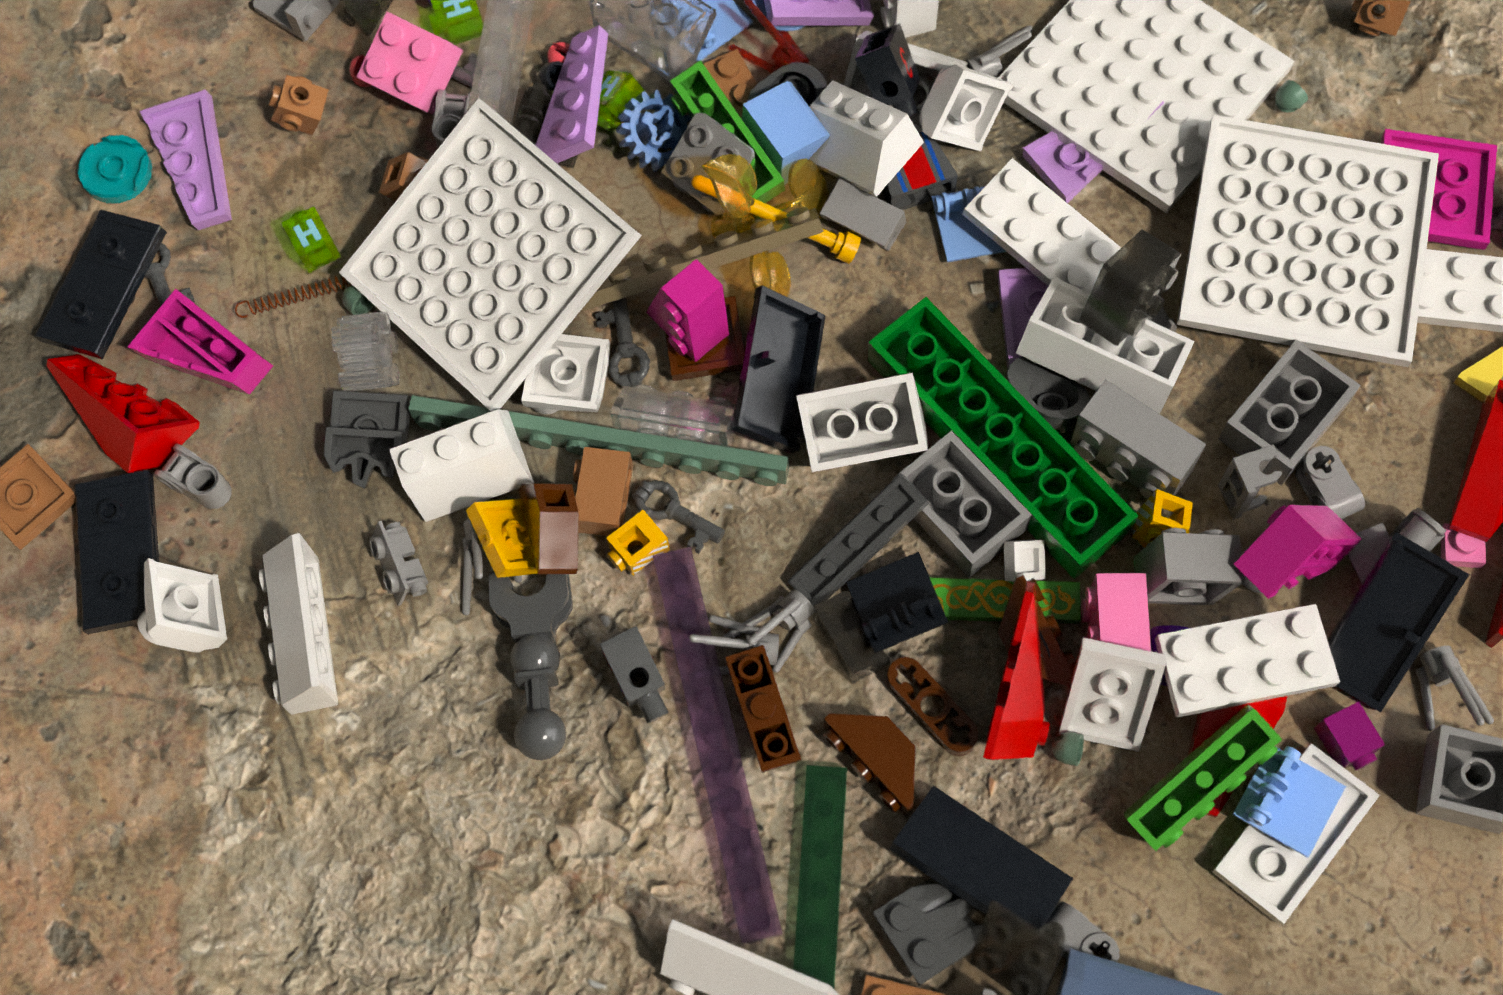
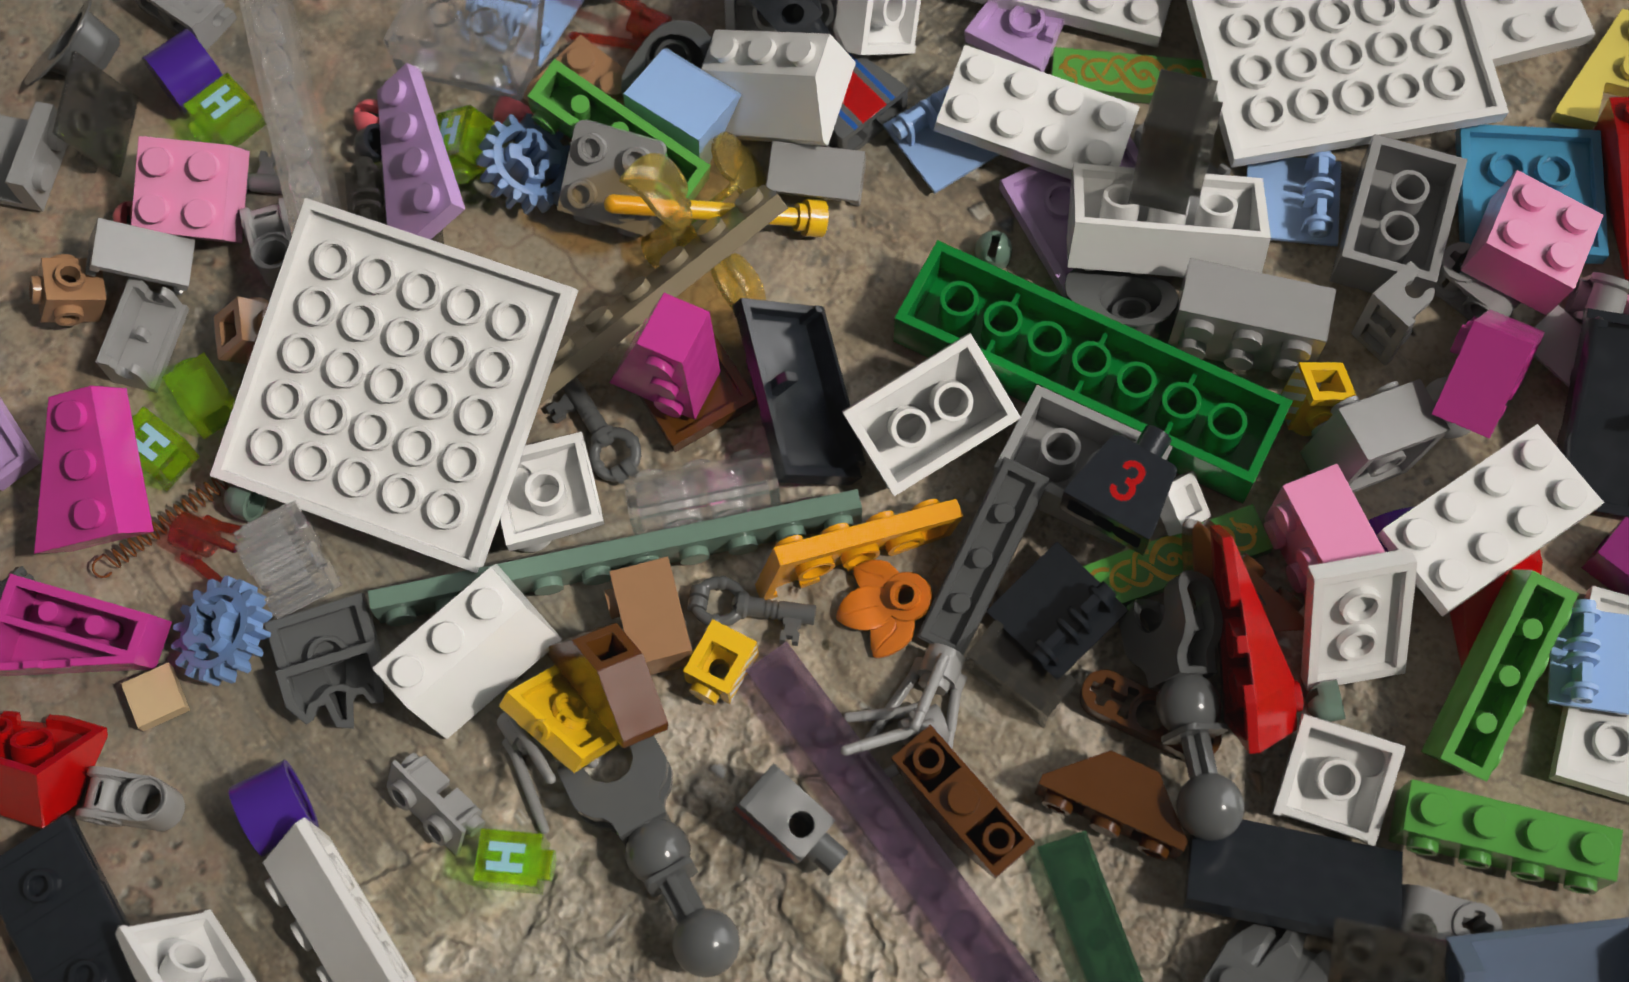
camera: 25 degrees left, 0 degrees up
none -> dark pink wedge [34,386,154,554]
none -> light grey hinge [85,218,195,296]
none -> light grey hinge [95,277,189,393]
none -> tan tile [121,663,190,732]
none -> clear neon green brick [162,352,236,439]
none -> clear red plant [167,511,300,582]
none -> medium blue gear [171,576,272,686]
none -> dark purple piece [228,760,319,857]
none -> clear neon green brick [473,828,556,895]
none -> coral hinge [493,96,532,124]
none -> light orange wing [755,498,964,600]
none -> orange plate [836,560,932,658]
none -> sand green hinge [974,230,1012,269]
none -> bright green tile [1051,47,1215,110]
none -> black torso [1059,425,1177,556]
none -> dark grey piece [1119,570,1245,841]
none -> light blue hinge [1246,151,1341,246]
none -> white slope [1272,713,1406,846]
none -> bright green brick [1388,779,1623,895]
none -> dark azure plate [1455,125,1609,264]
none -> bright pink brick [1460,170,1604,315]

